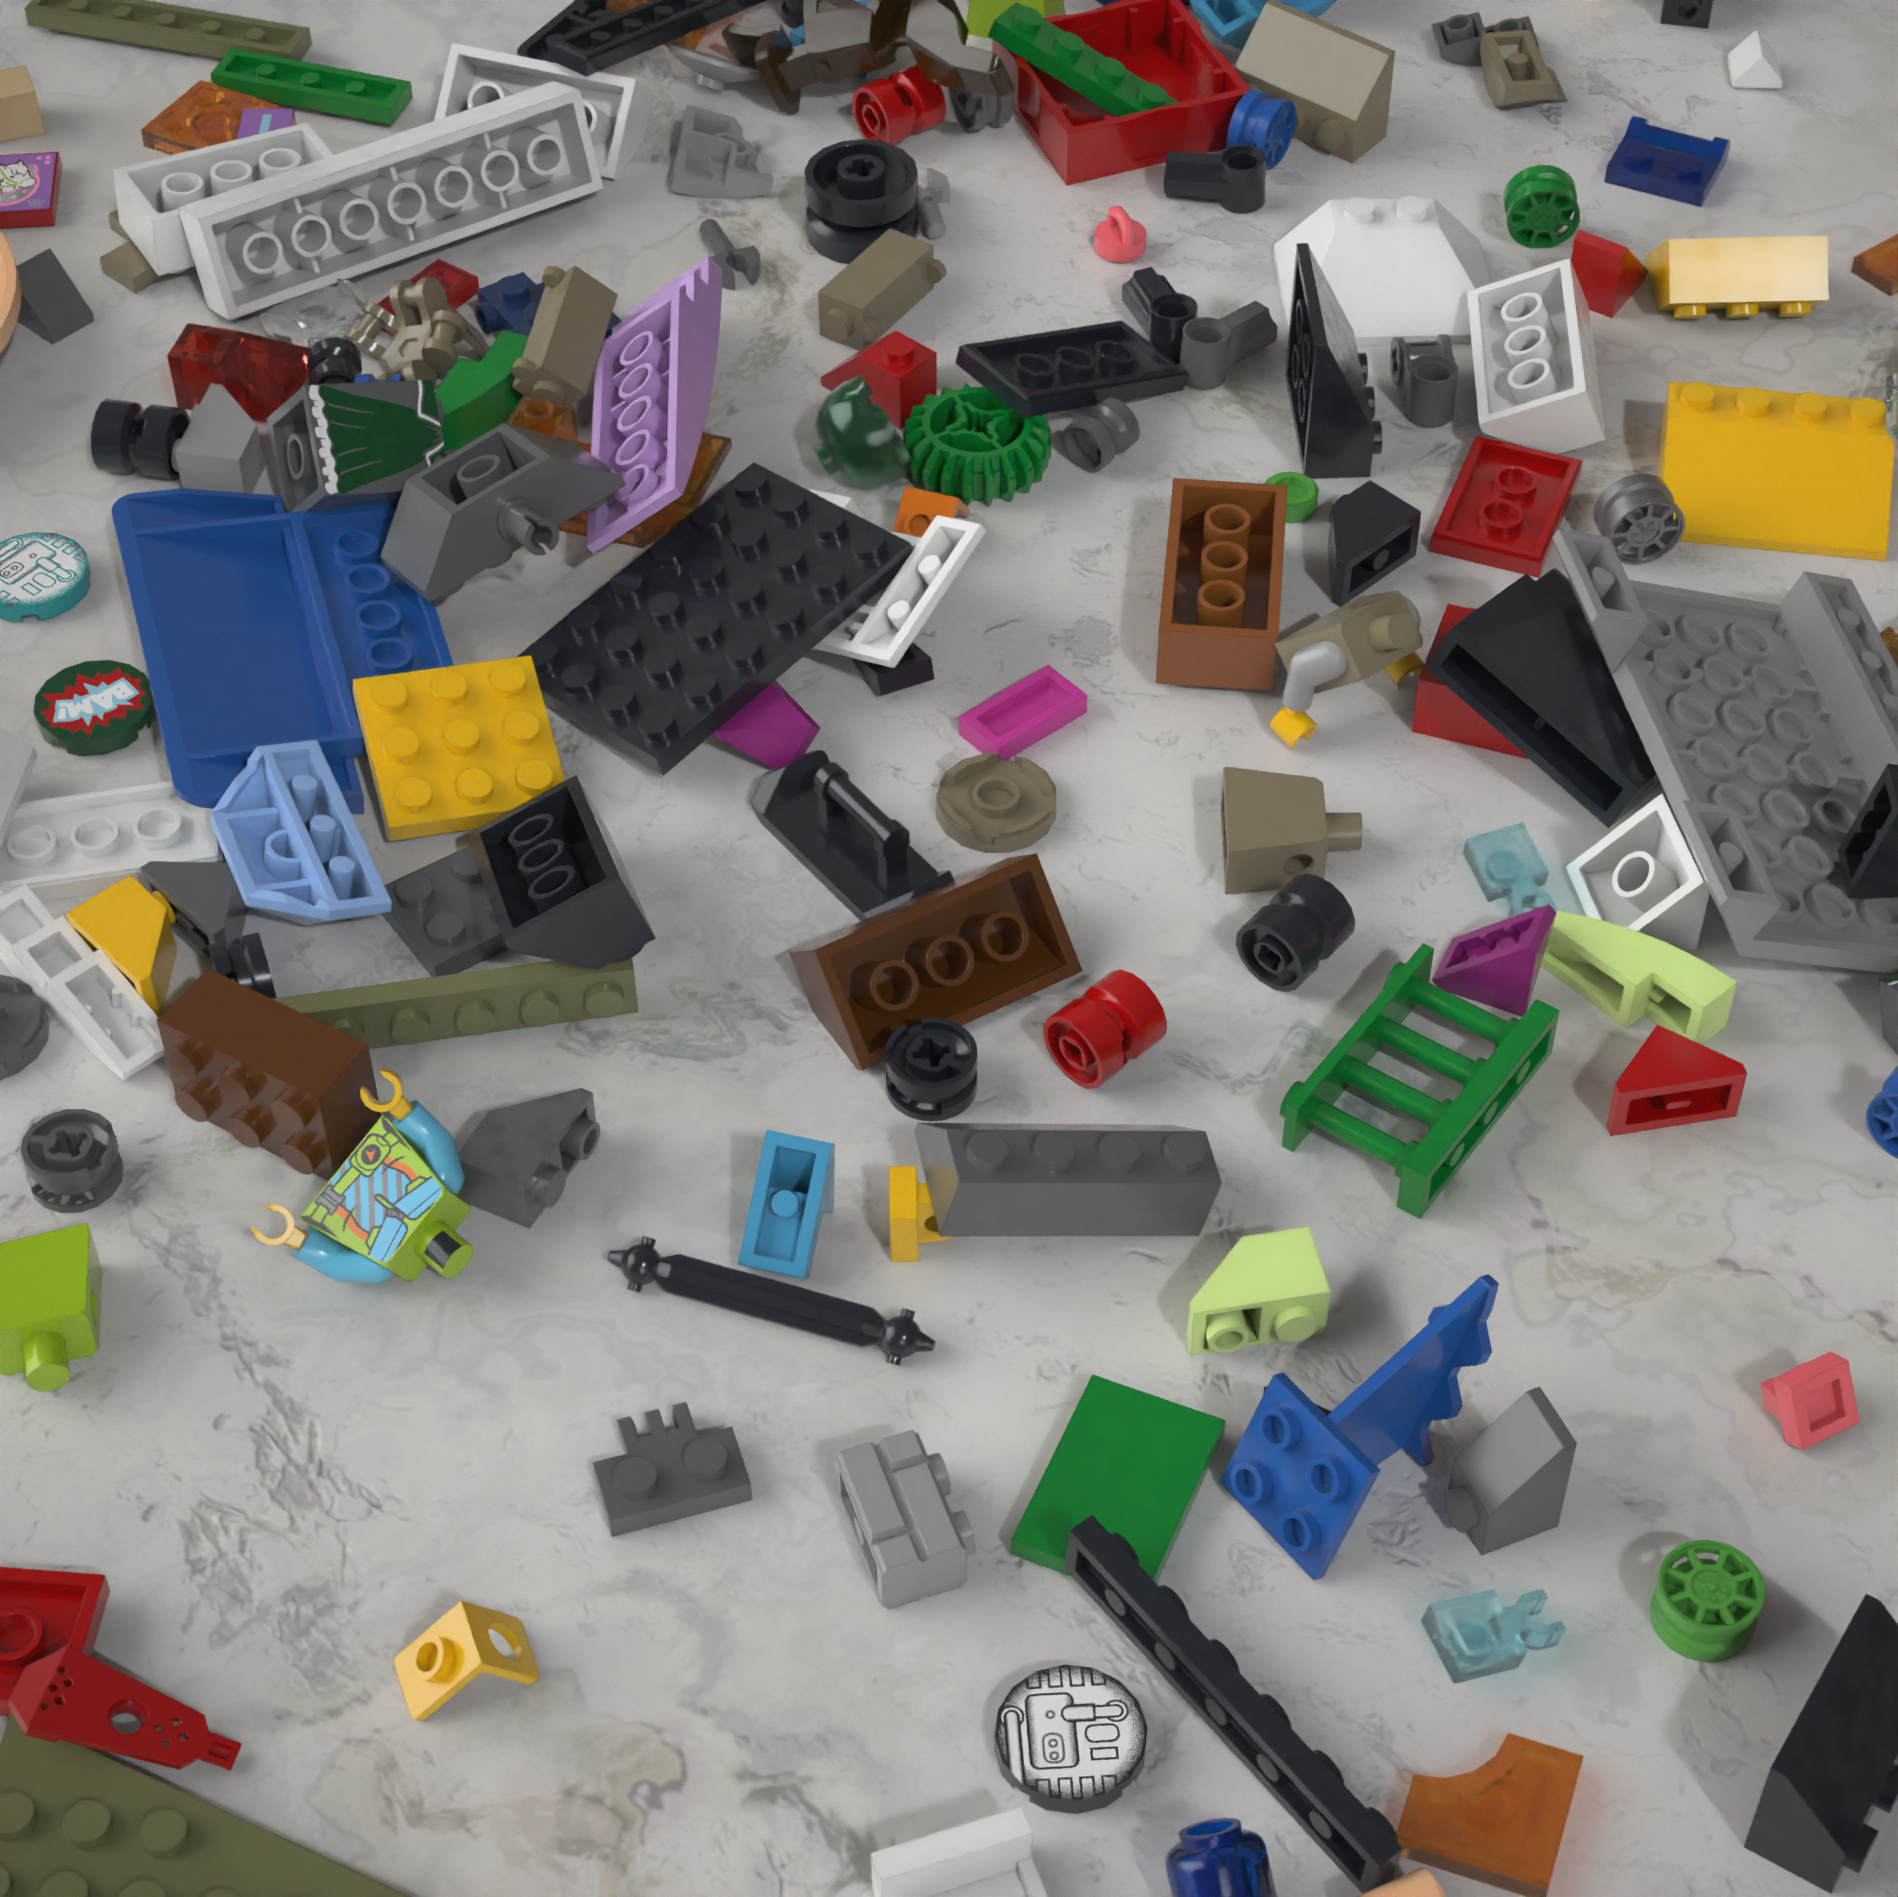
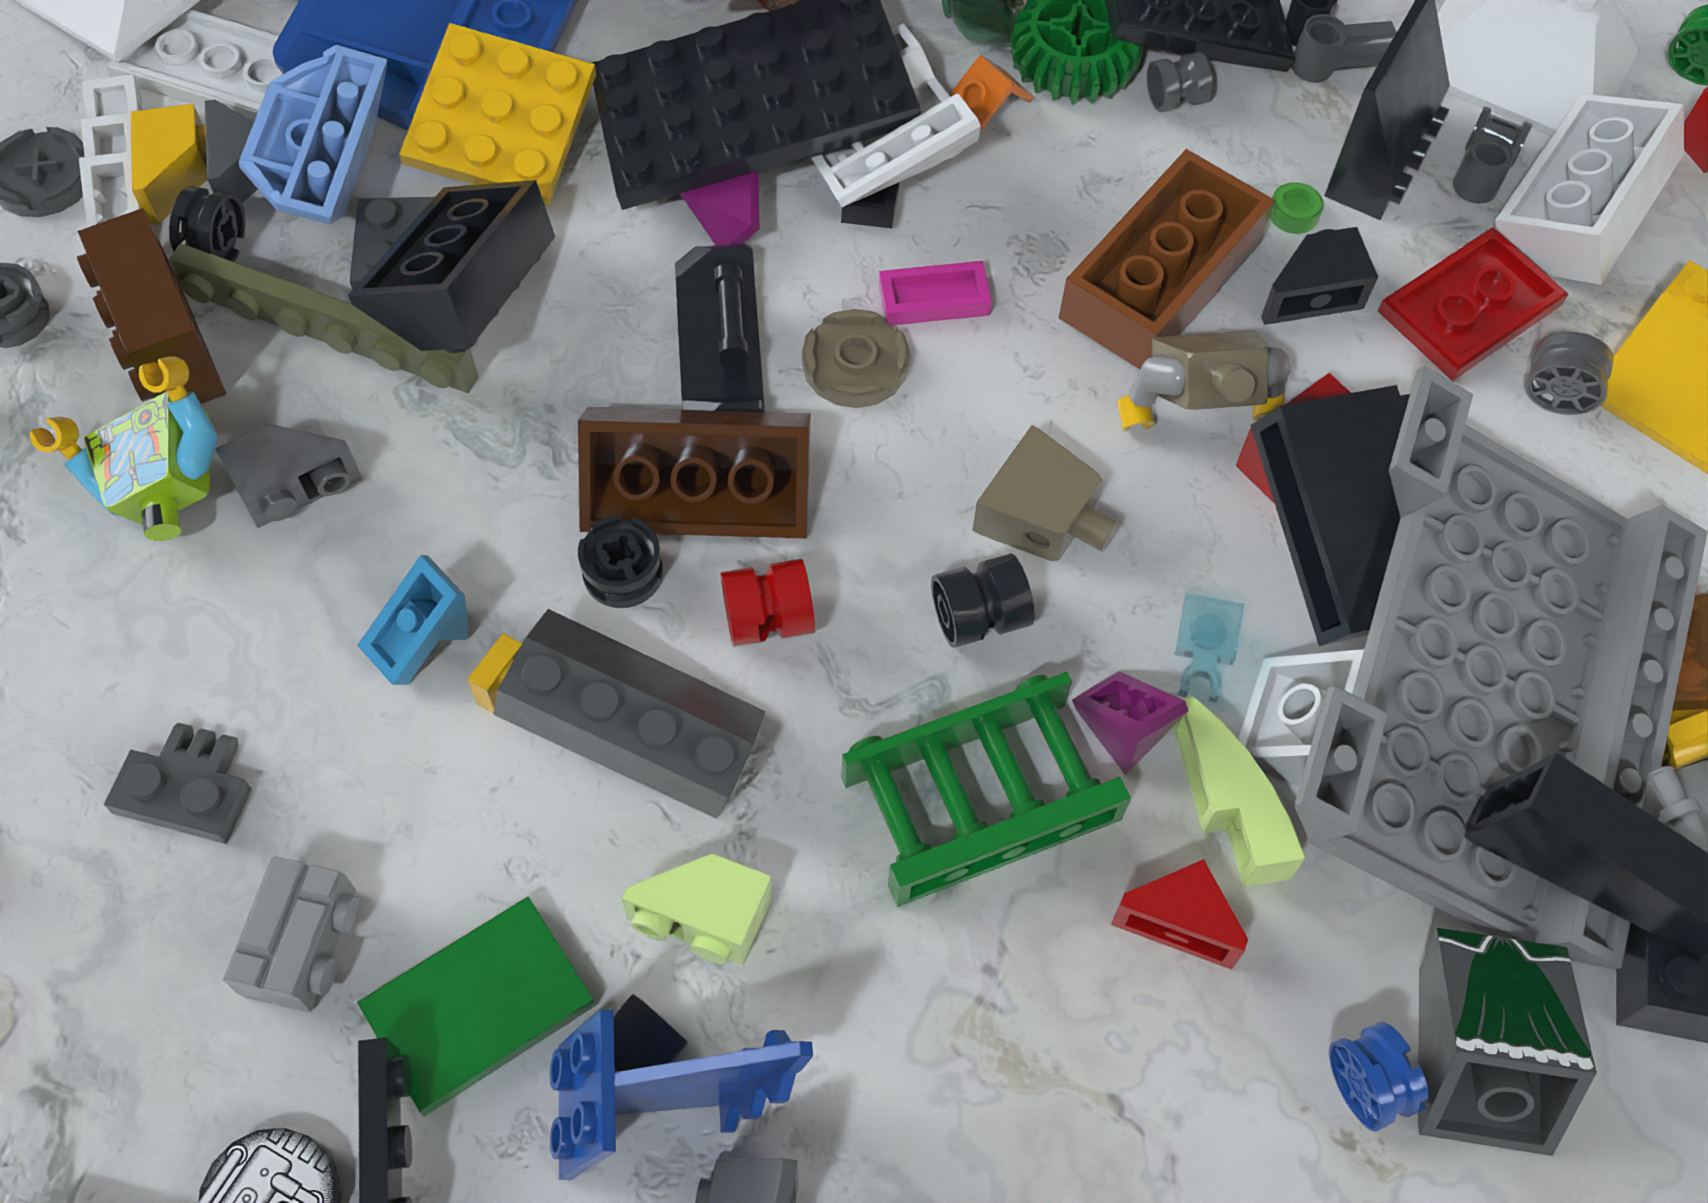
camera: 30 degrees right, 15 degrees up
black wheel [608,1236,936,1366] -> none

